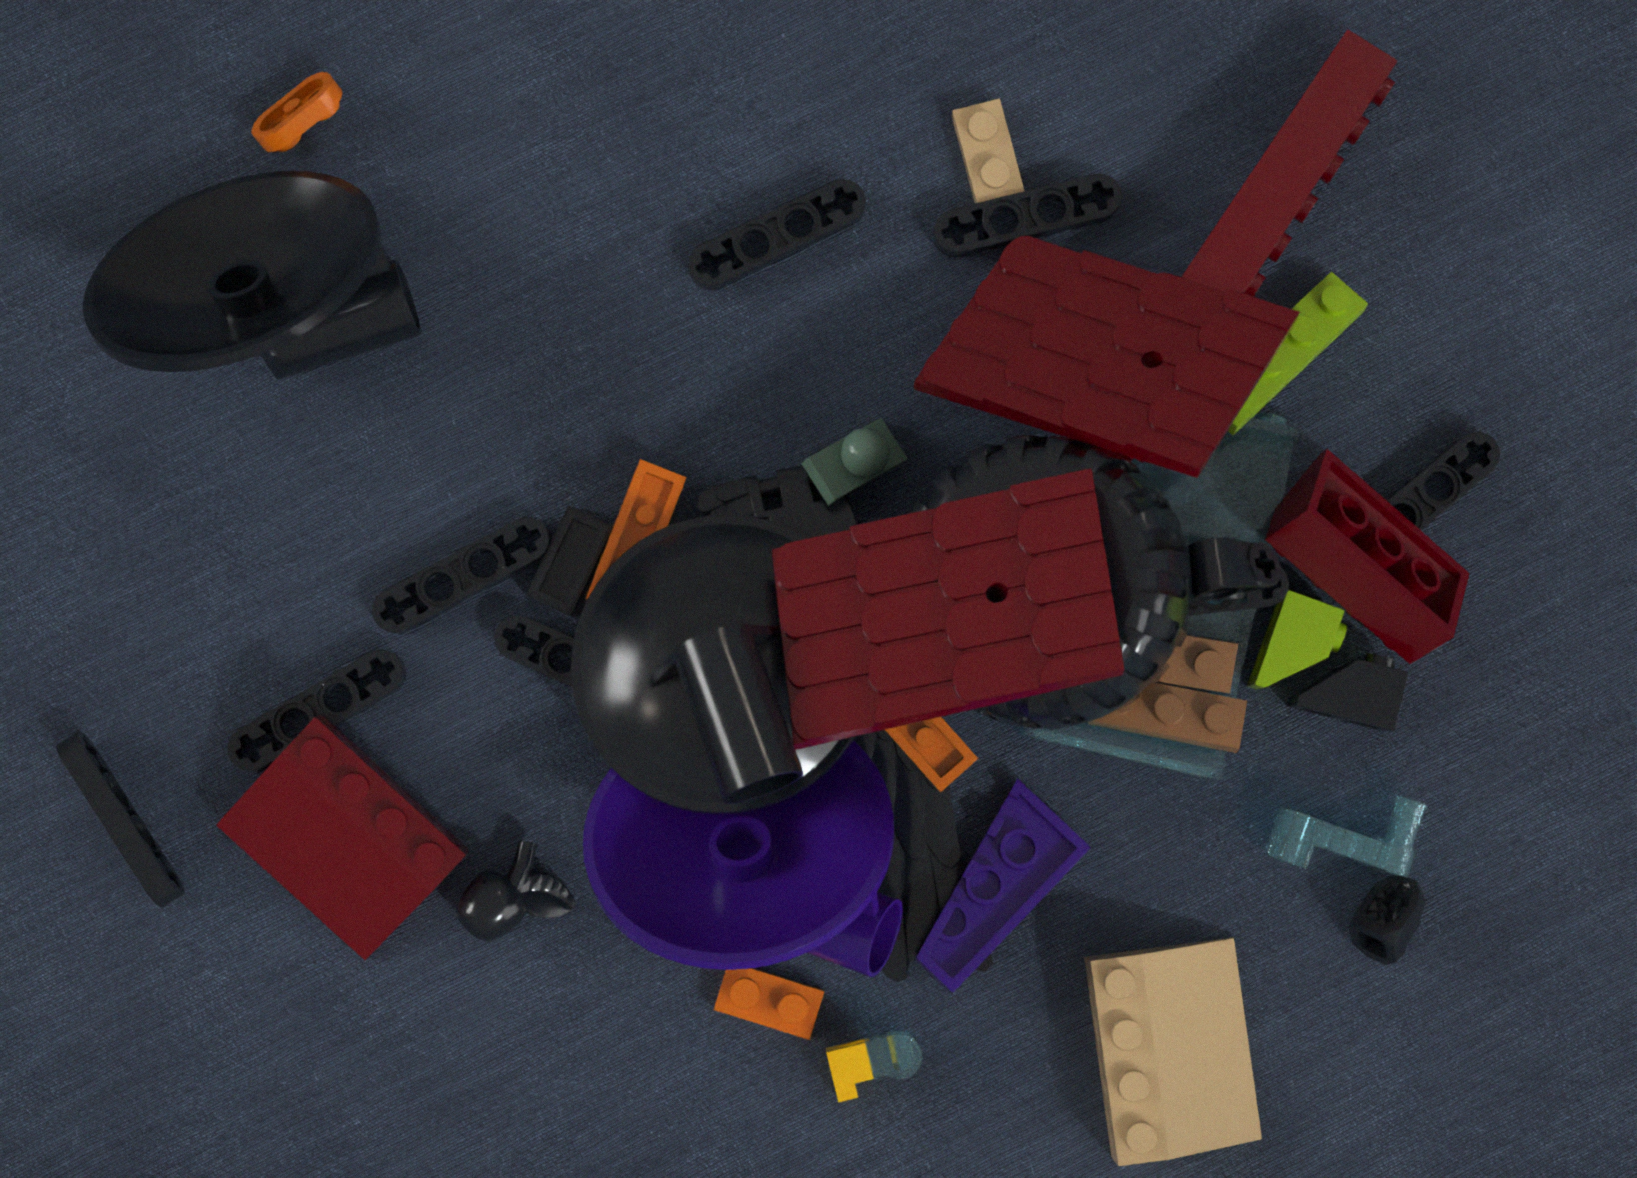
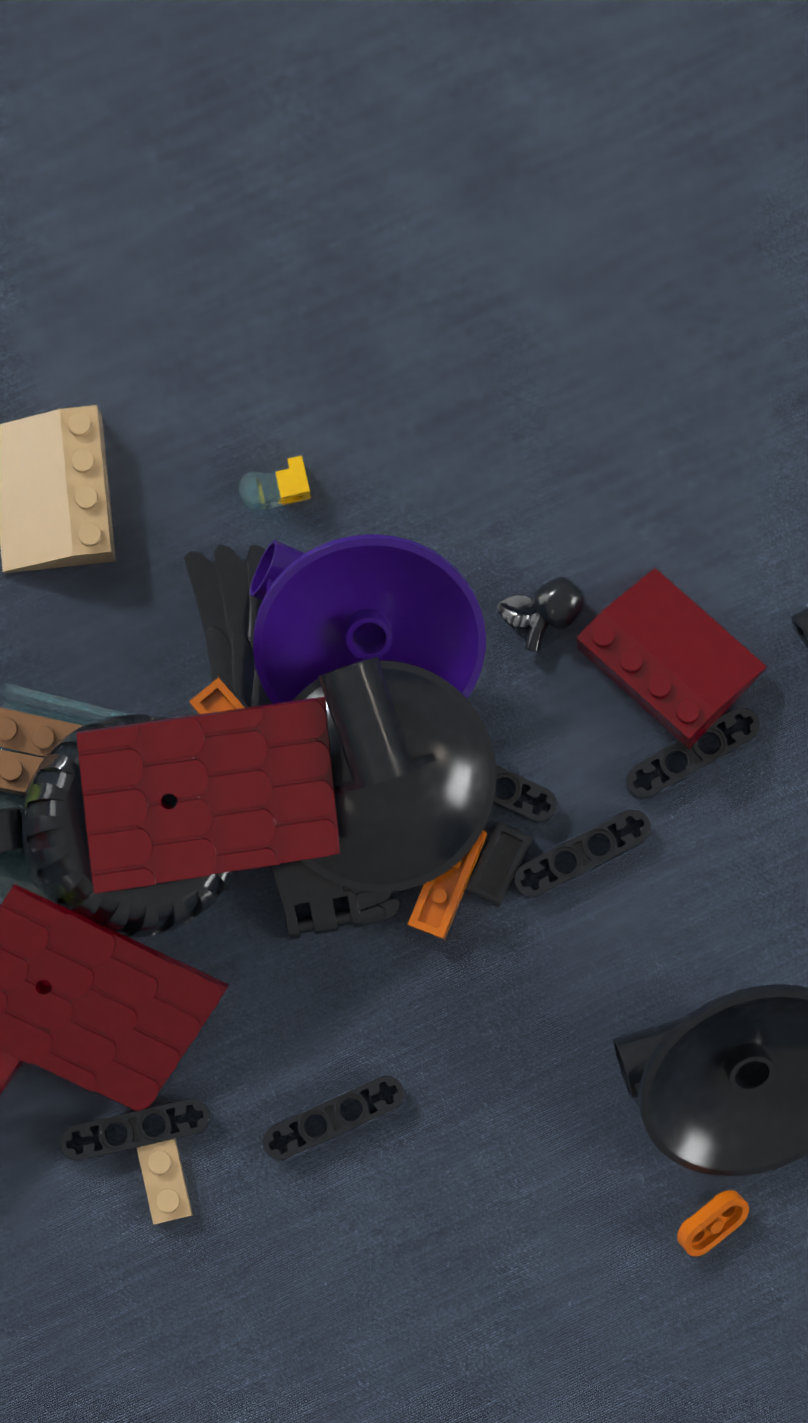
camera: 175 degrees left, 5 degrees down
orange plate [714,968,825,1040] -> none
sand green tile [801,418,908,506] -> none
dark purple wing [915,778,1091,995] -> none

